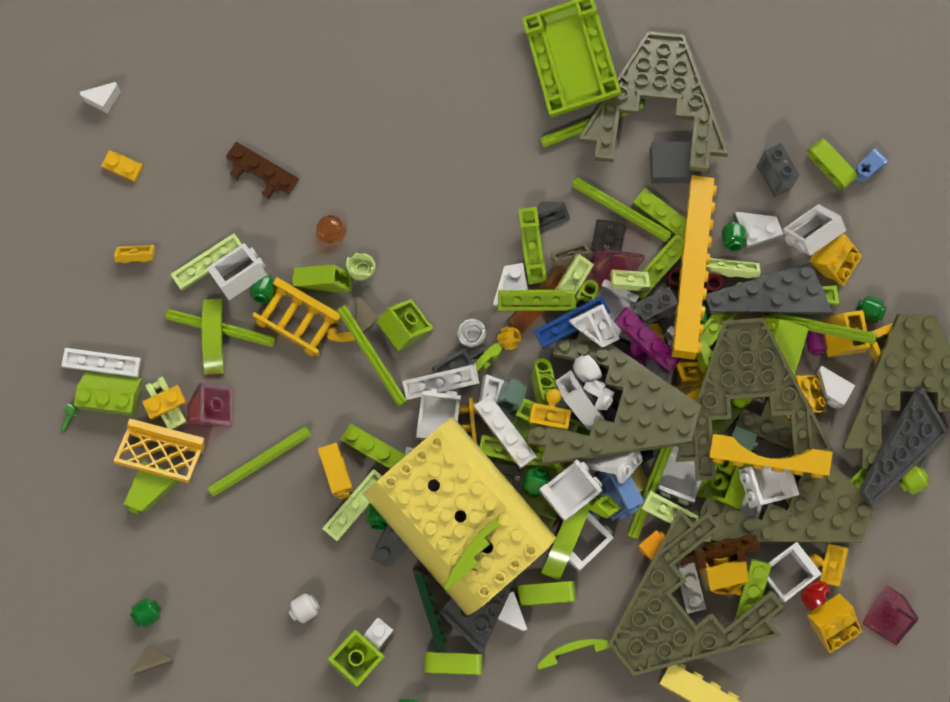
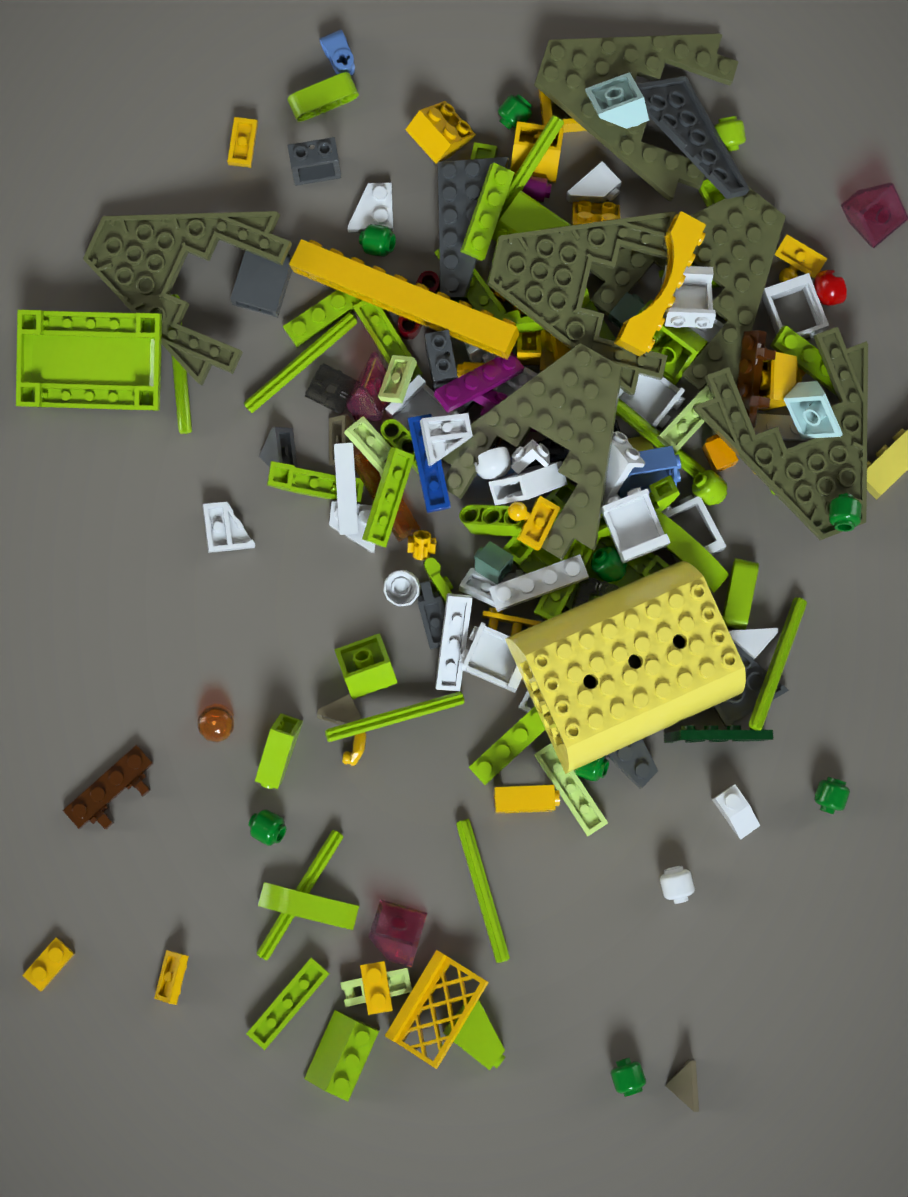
camera: 75 degrees left, 5 degrees up
white plate [61,348,142,378] -> none
bright green hand [61,404,78,431] -> none
yellowish green plate [170,233,242,291] -> none
white window [207,243,267,300] -> none
yellow fence [252,277,342,357] -> none
lime slope [327,629,385,689] -> none
yellowish green hair [346,253,375,281] -> none
lime beam [424,652,482,675] -> none
lime slope [444,518,501,590] -> none
lime slope [537,639,611,670] -> none
yellowish green plate [705,258,761,280] -> none
white window [783,204,846,256] -> none
yellow slope [807,593,862,654] -> none
none -> white wing [203,502,255,553]
none -> yellow plate [227,117,258,168]
none -> lime plate [246,957,330,1050]
none -> white sticker [334,443,359,535]
none -> lime plate [460,162,515,261]
none -> light aqua slope [585,72,649,129]
none -> lime head [692,470,727,506]
none -> lime axle [748,597,807,730]
none -> light aqua slope [783,381,843,439]
none -> green head [829,493,862,532]

